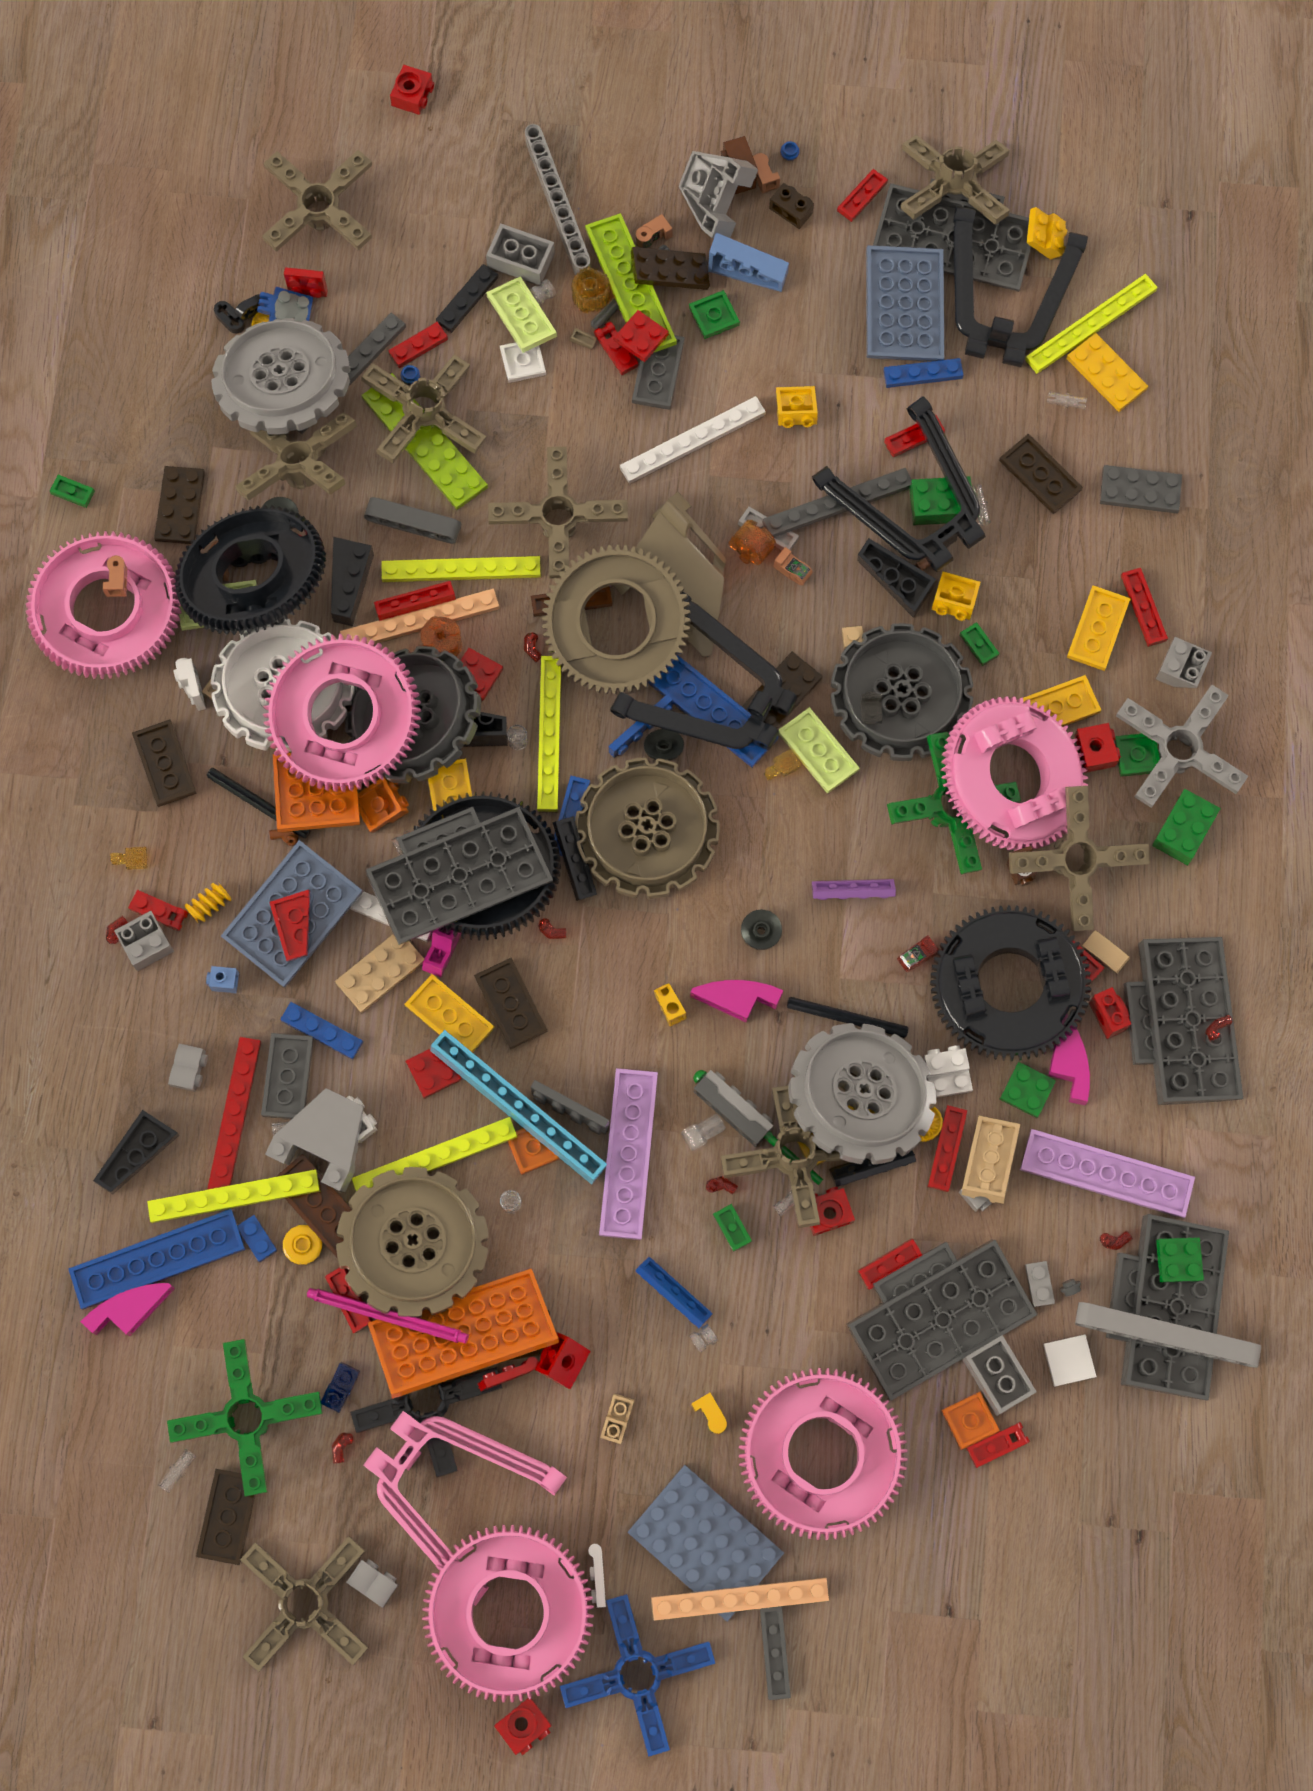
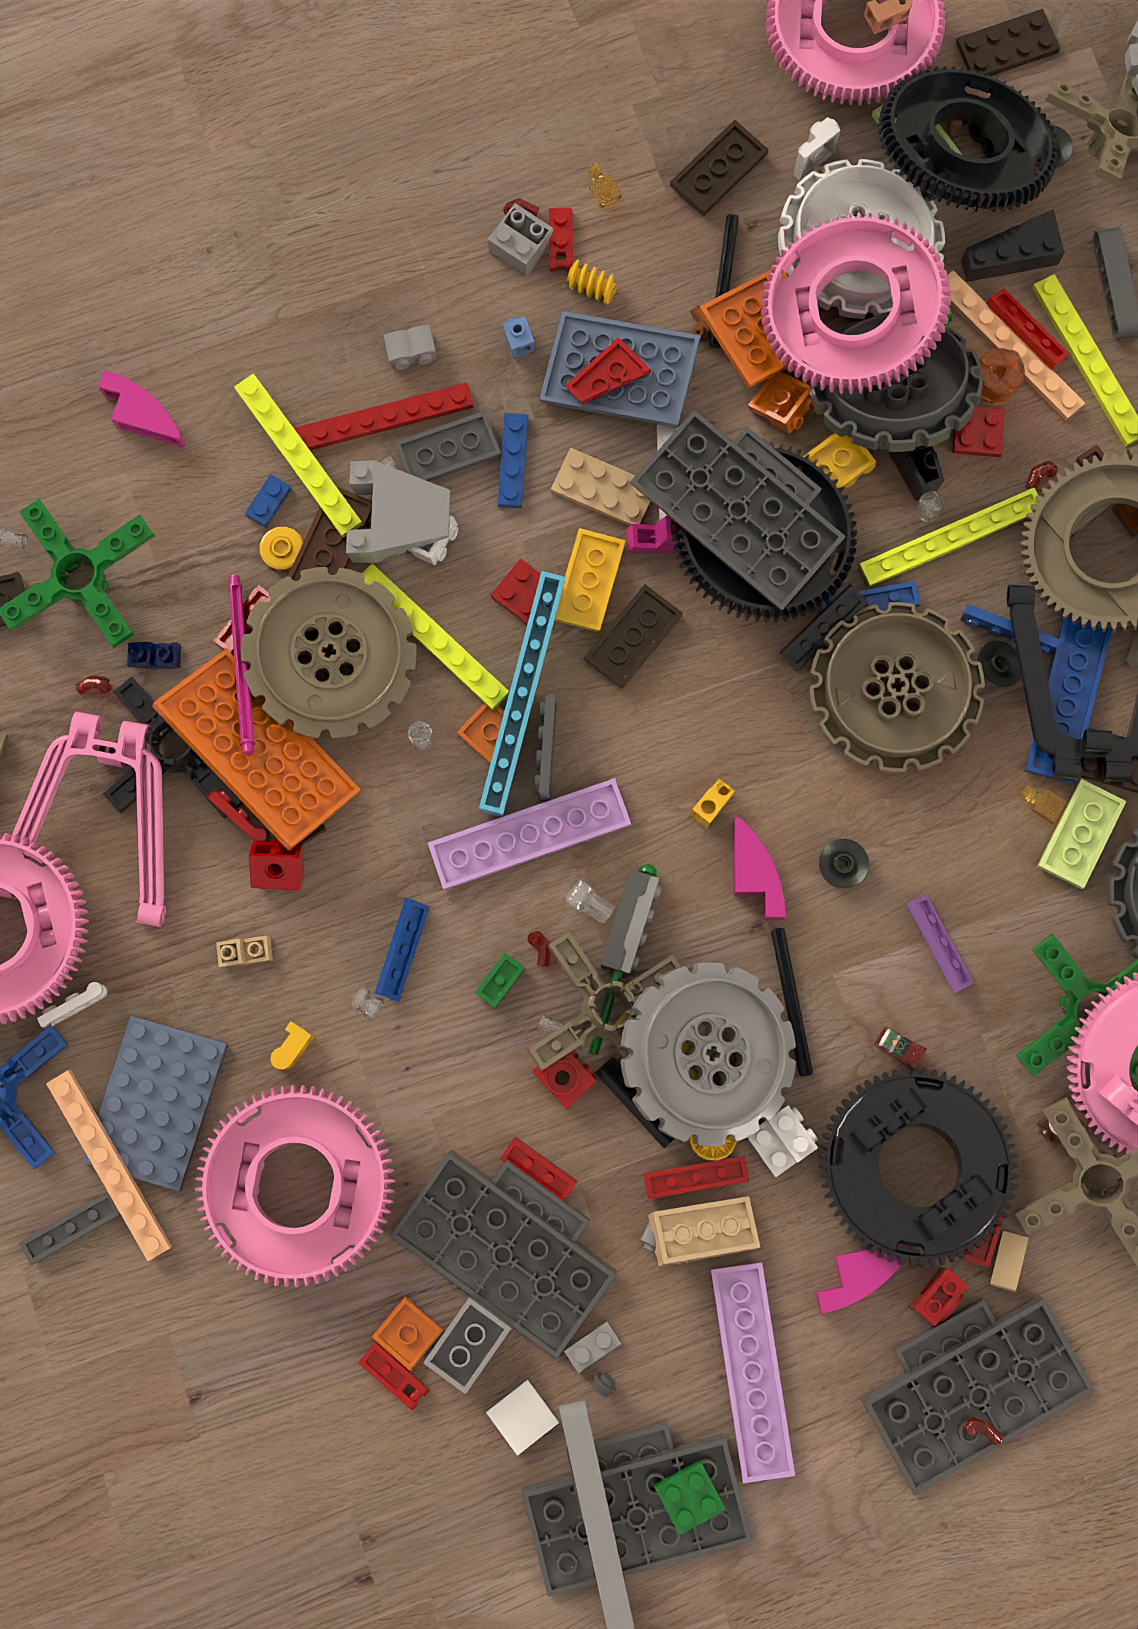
camera: 70 degrees right, 5 degrees up
blue plate [68,1209,246,1310] -> none
black wedge [93,1110,179,1194] -> none
clear red arm [538,918,567,939] -> none
green plate [999,1062,1056,1118] -> none
clear red arm [1100,1231,1133,1250] -> none

